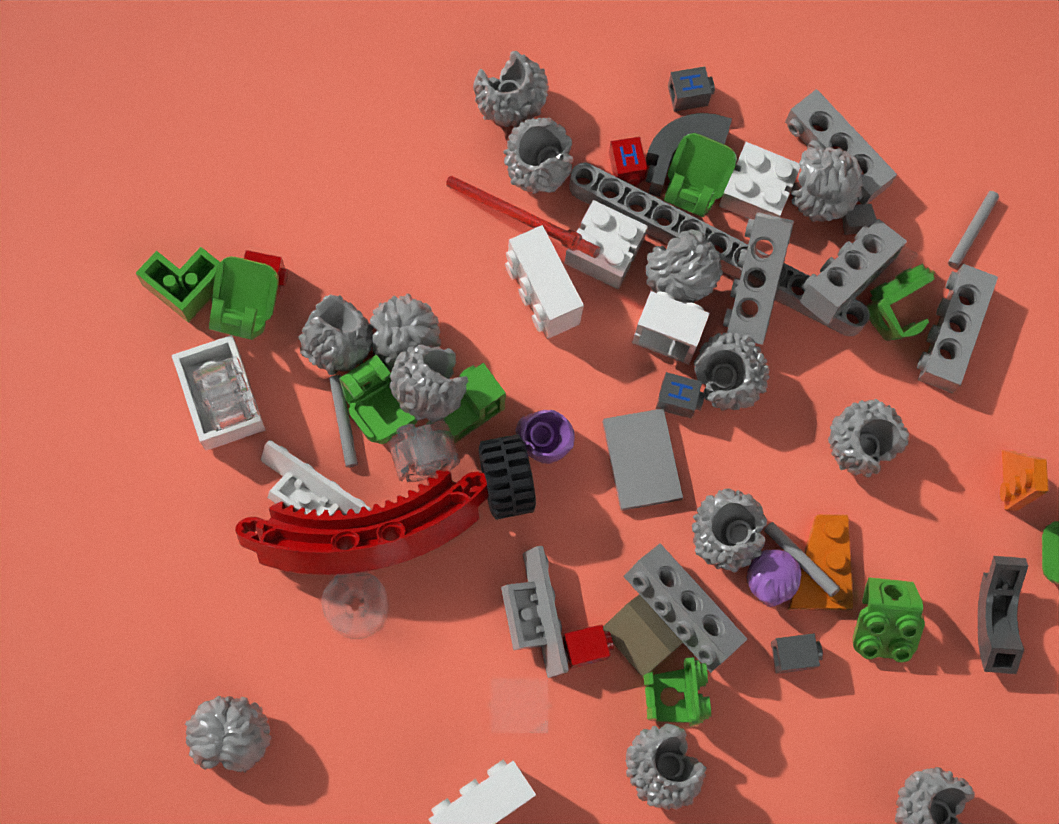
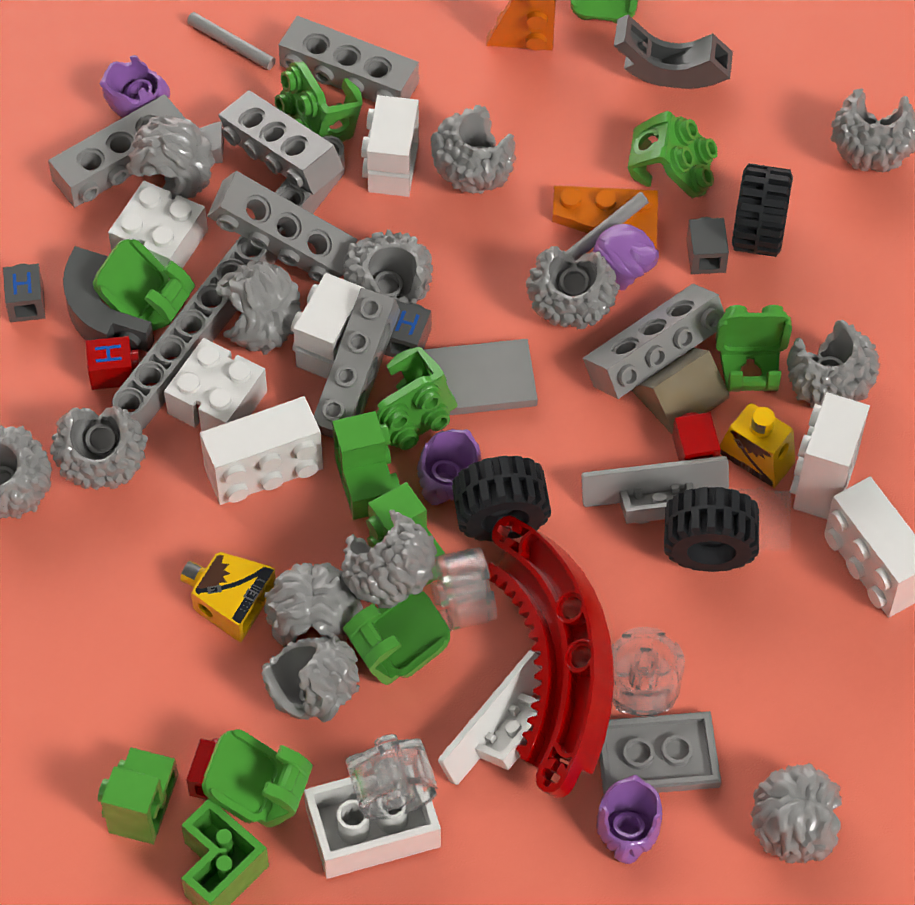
camera: 80 degrees left, 15 degrees down
light grey bar [329,375,358,468] -> none
clear red bar [446,175,601,258] -> none
none -> bright green brick [98,747,178,845]
none -> medium lavender hair [100,55,170,118]
none -> yellow torso [180,552,276,642]
none -> light grey brick [314,288,401,438]
none -> bright green brick [332,411,400,520]
none -> white piece [361,95,419,197]
none -> bright green piece [377,347,458,450]
none -> medium lavender hair [596,775,662,864]
none -> light grey tile [599,711,721,794]
none -> black tyre [664,487,759,572]
none -> yellow torso [720,403,795,489]
none -> black tyre [732,163,793,257]
none -> white brick [790,392,870,519]

